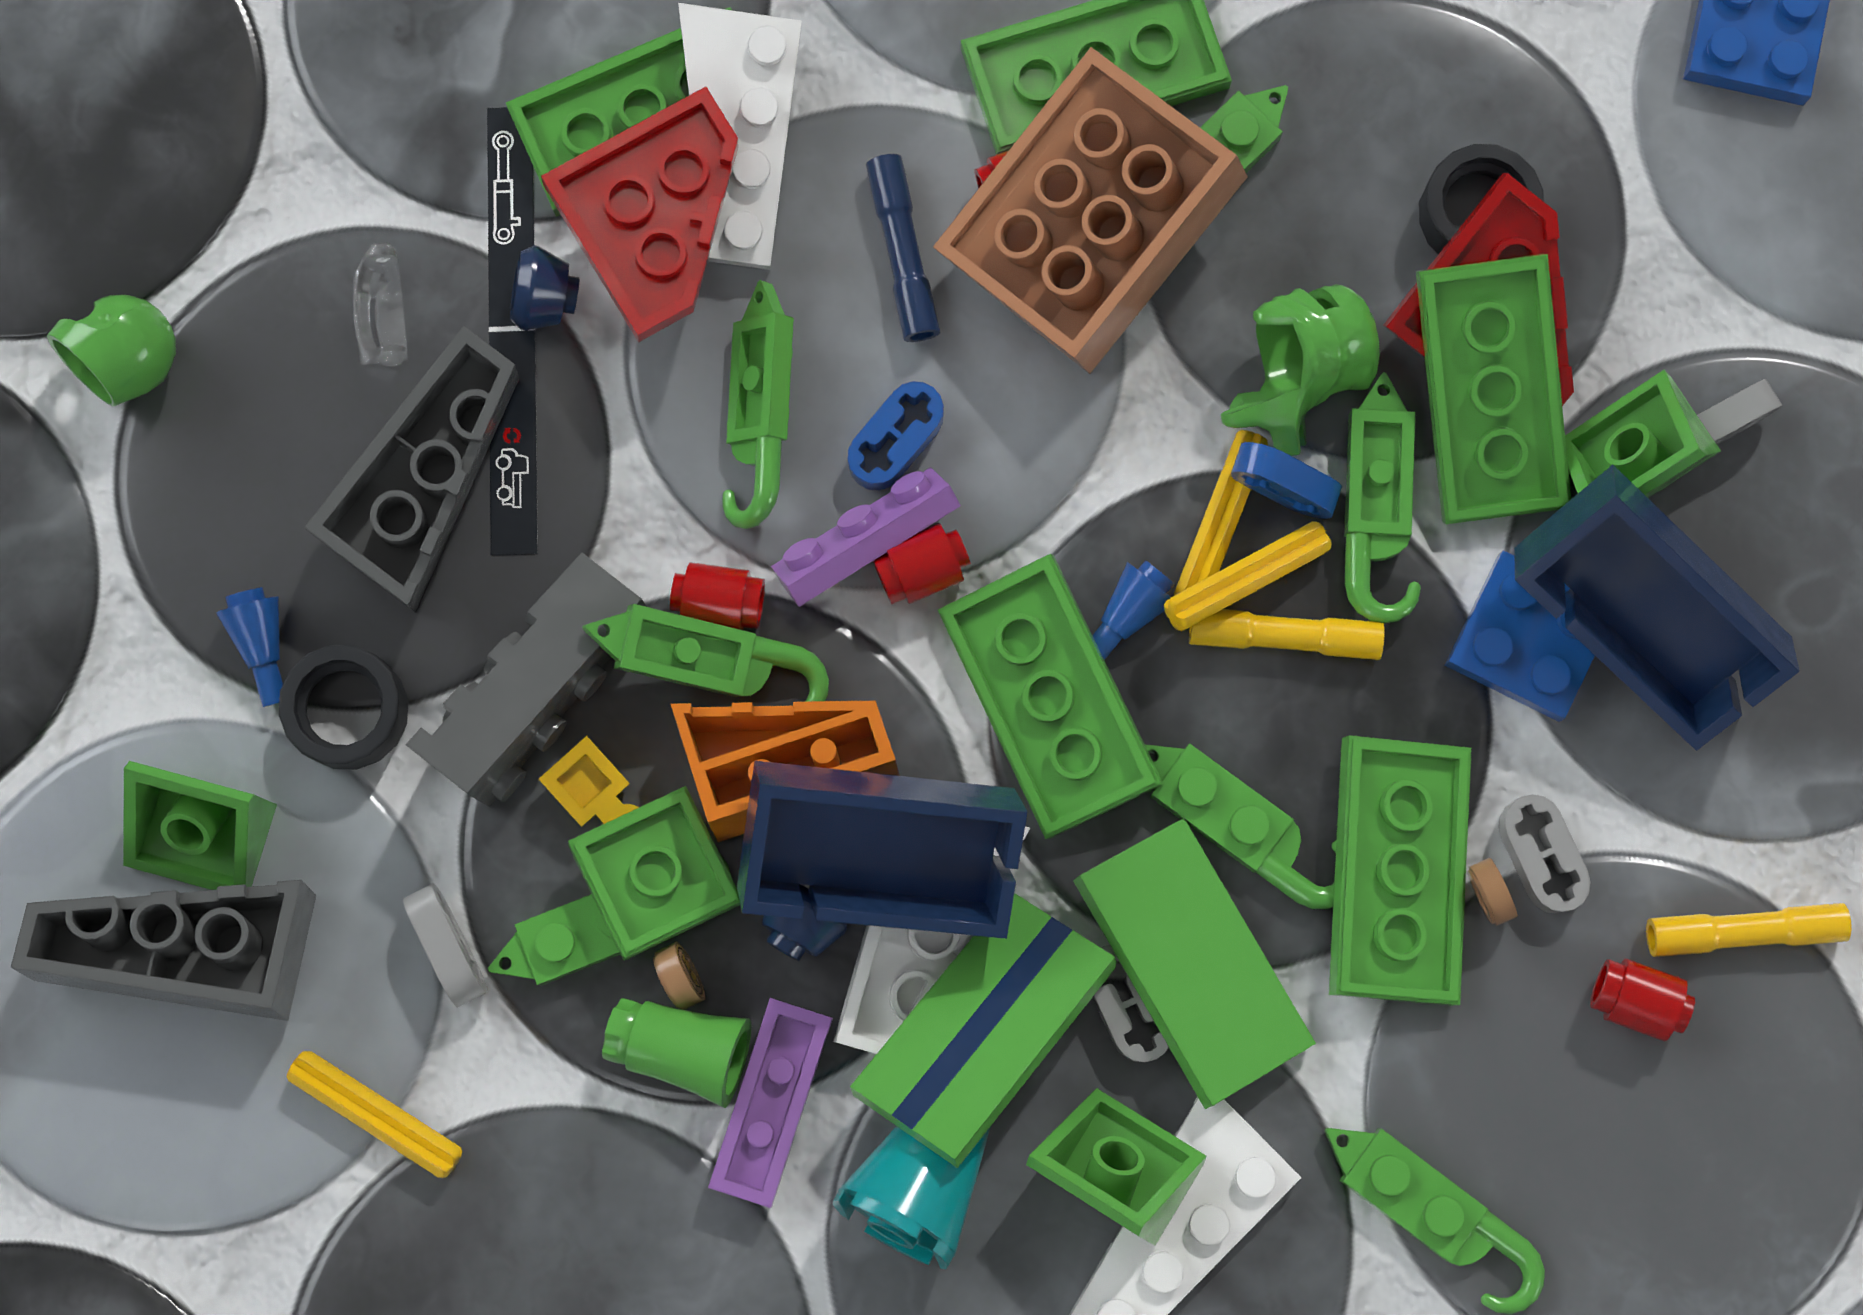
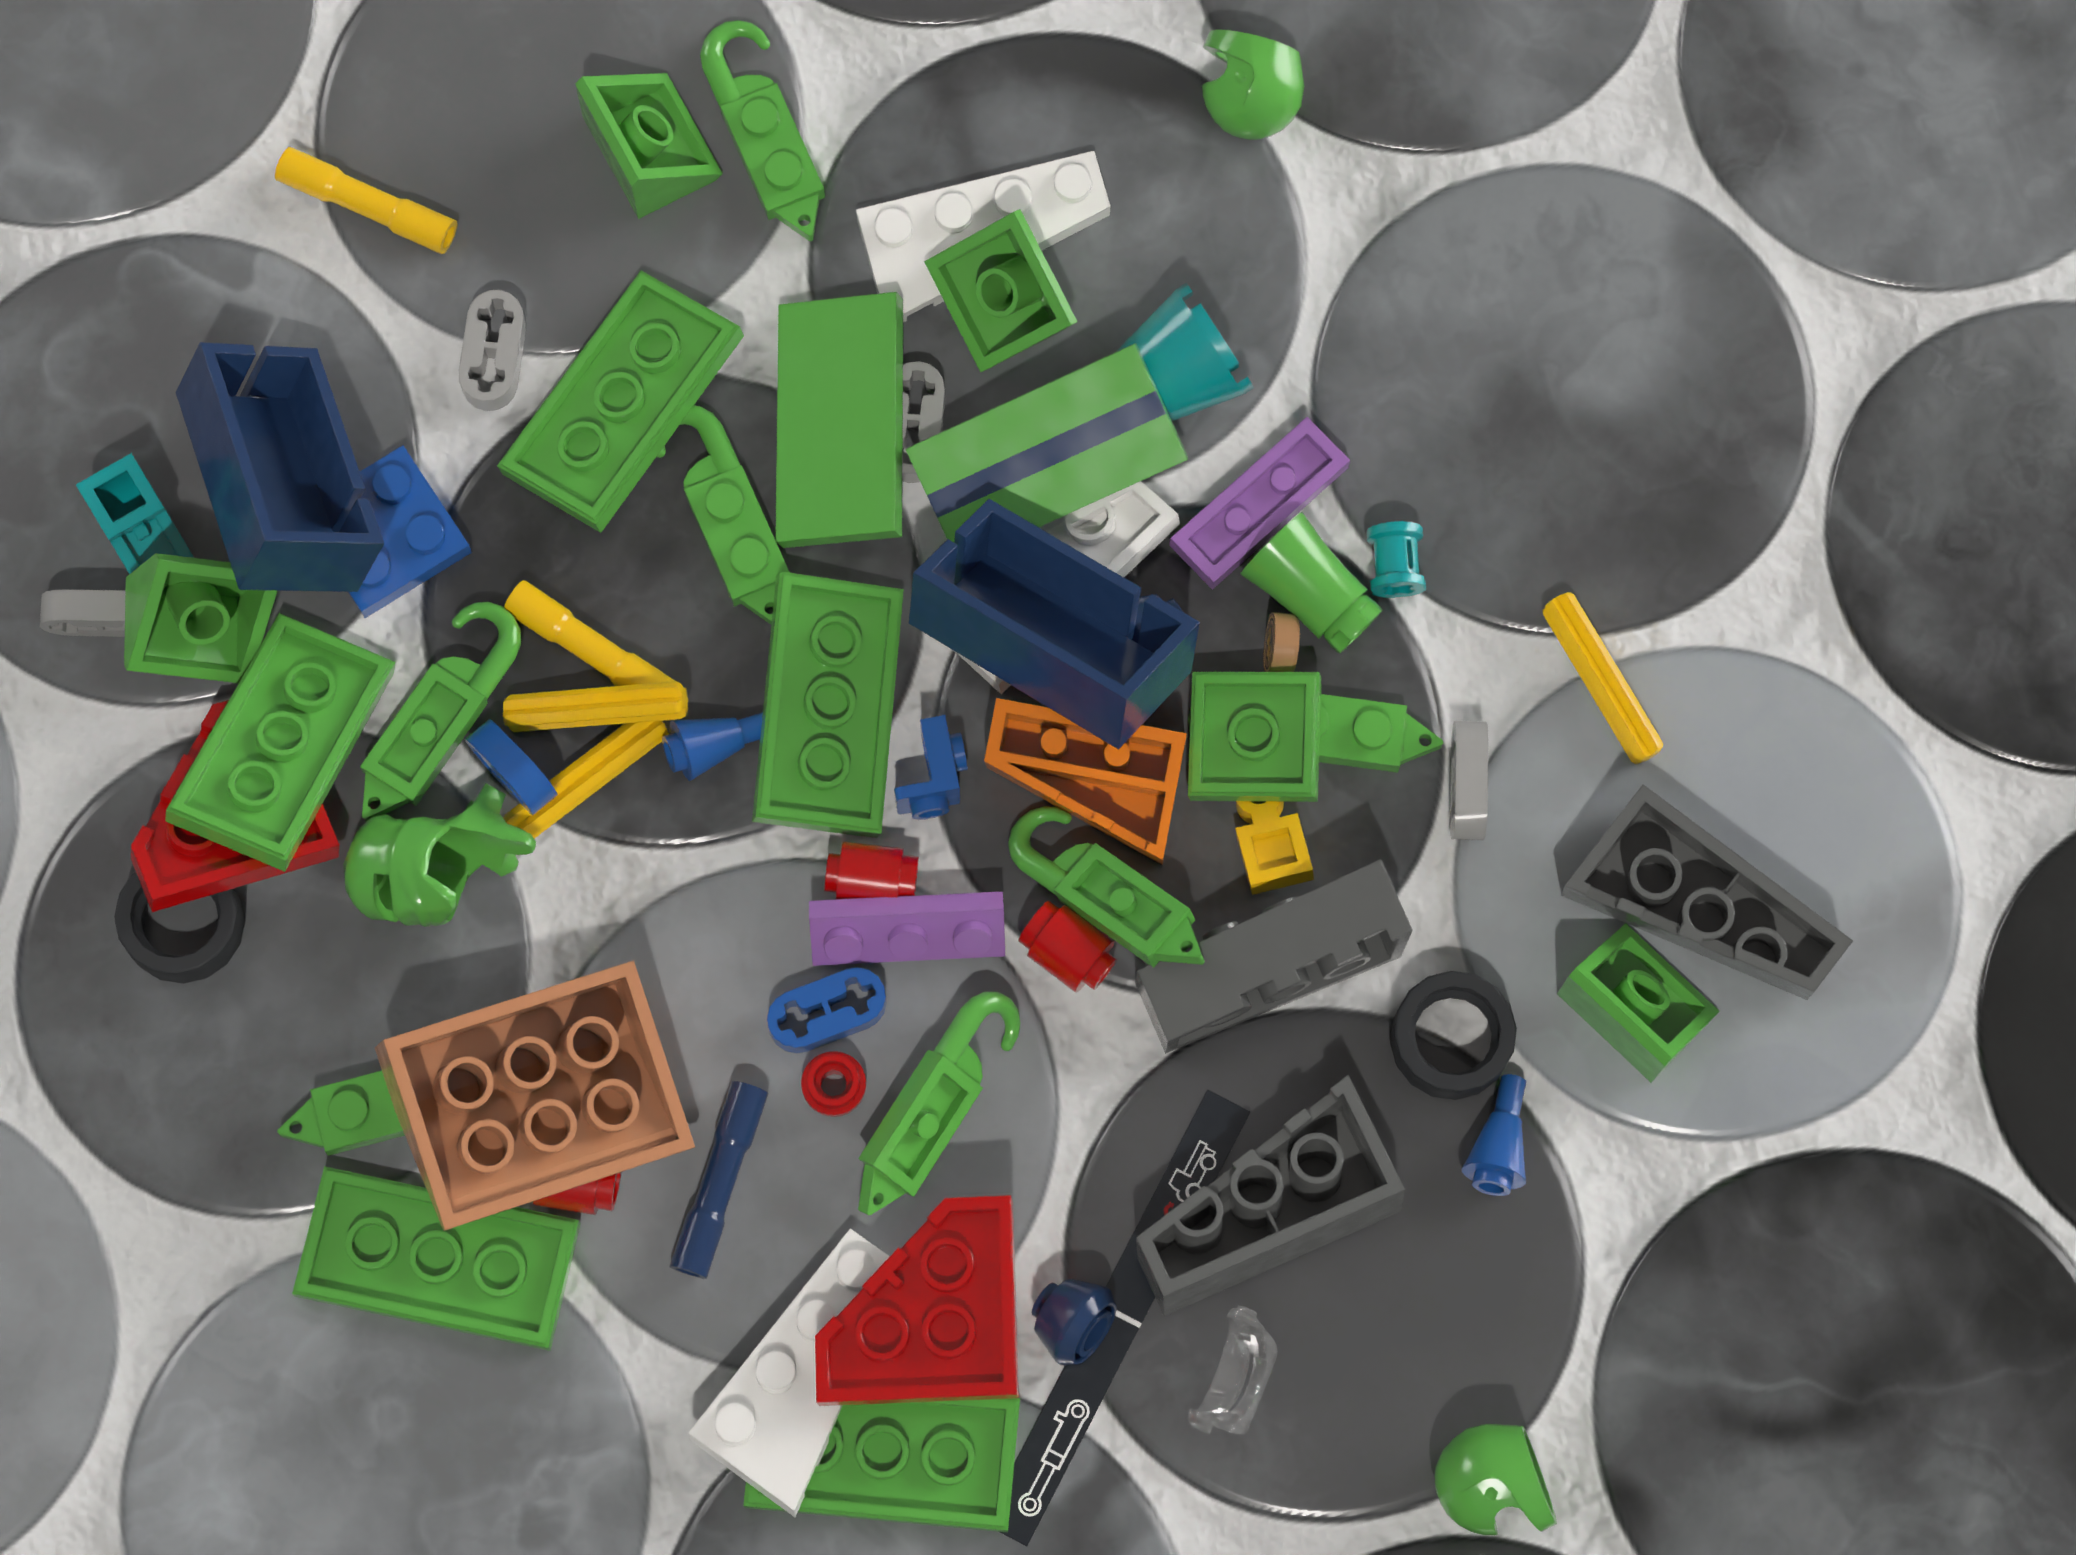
camera: 155 degrees left, 5 degrees down
medium nougat tile [1467,858,1518,926] -> none
red brick [1590,958,1695,1041] -> none
none -> teal brick [76,453,194,574]
none -> bright green slope [575,73,723,219]
none -> red plate [801,1051,866,1117]
none -> blue bracket [894,715,968,820]
none -> teal bush [1366,521,1426,598]

